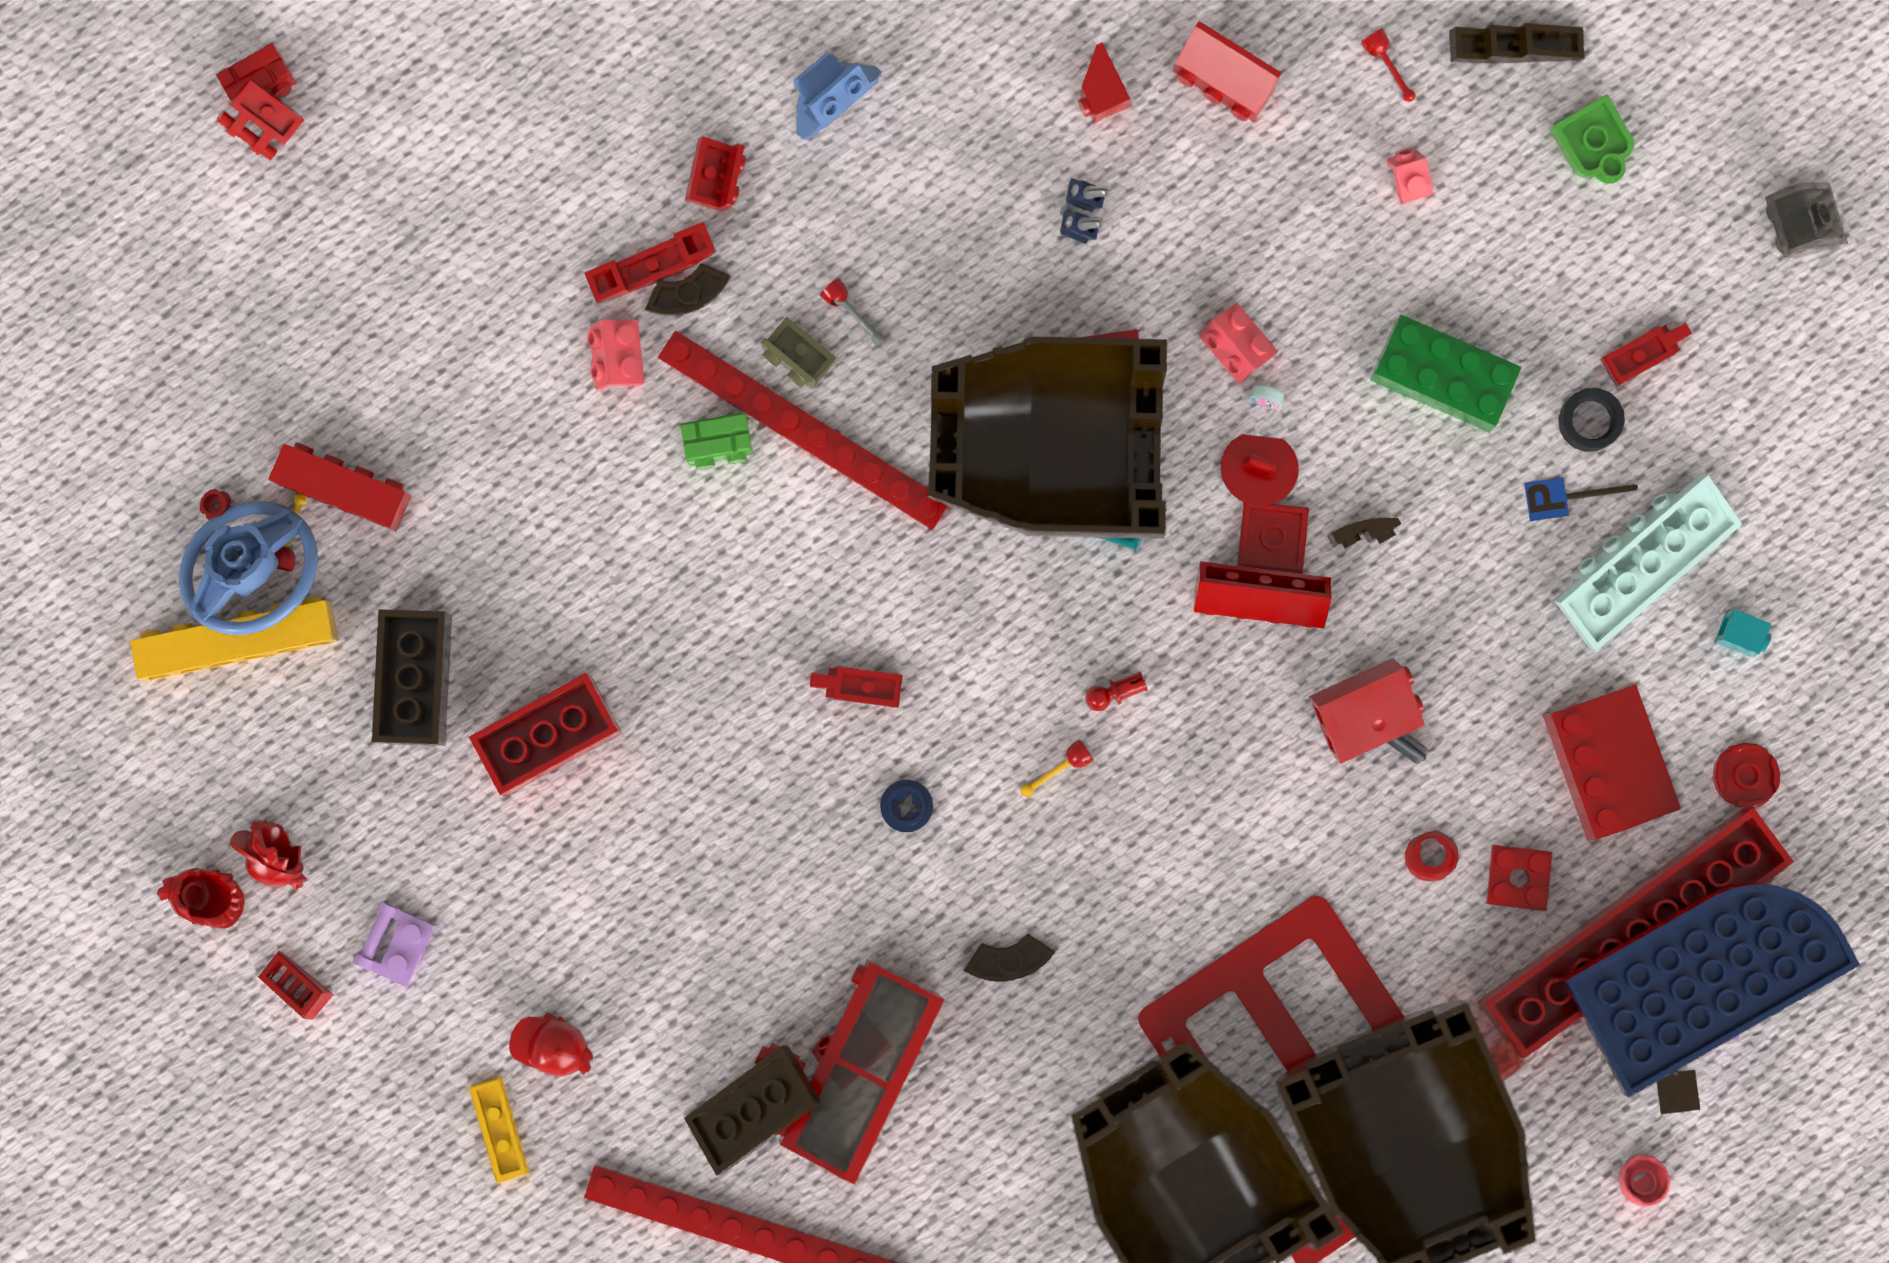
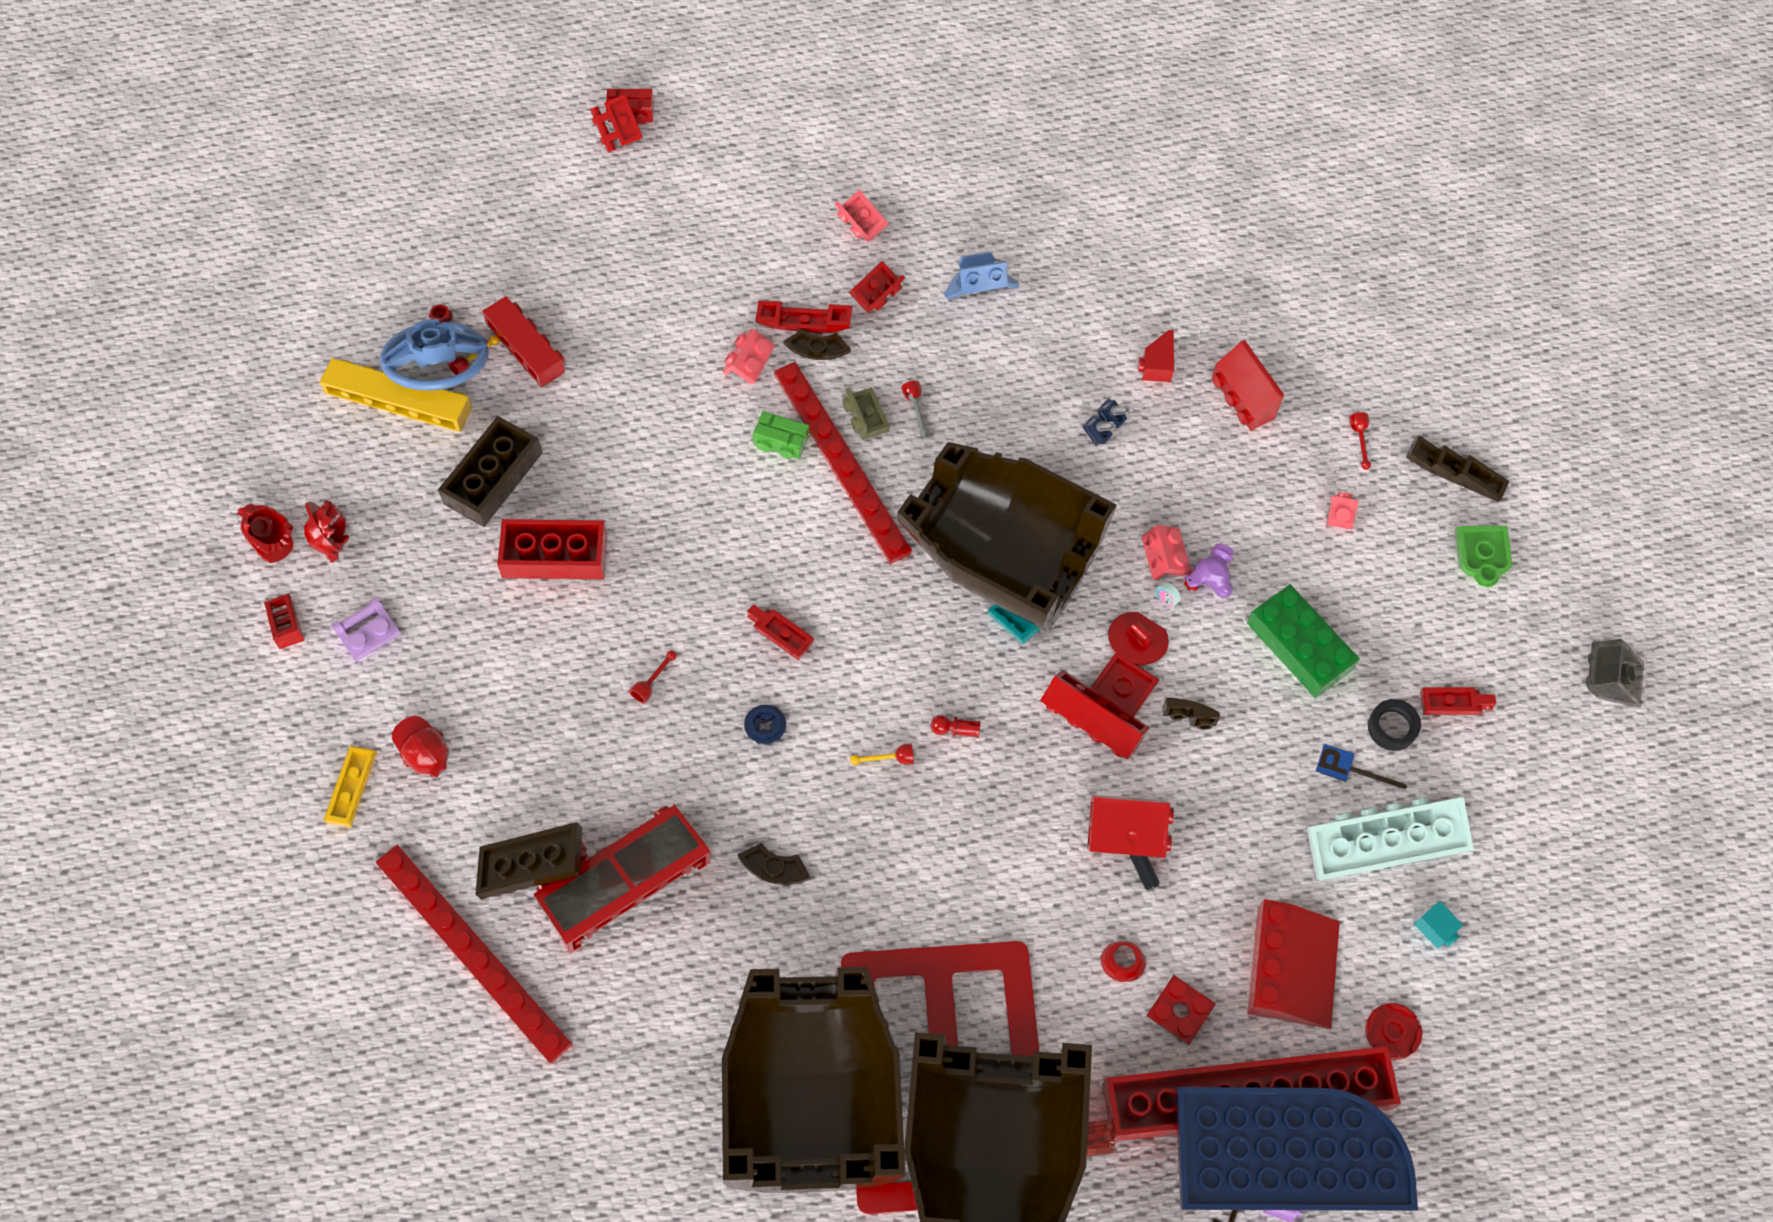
camera: 25 degrees right, 20 degrees down
none -> red hinge [629,650,677,704]
none -> coral bracket [835,190,889,242]
none -> medium lavender animal [1184,543,1234,598]

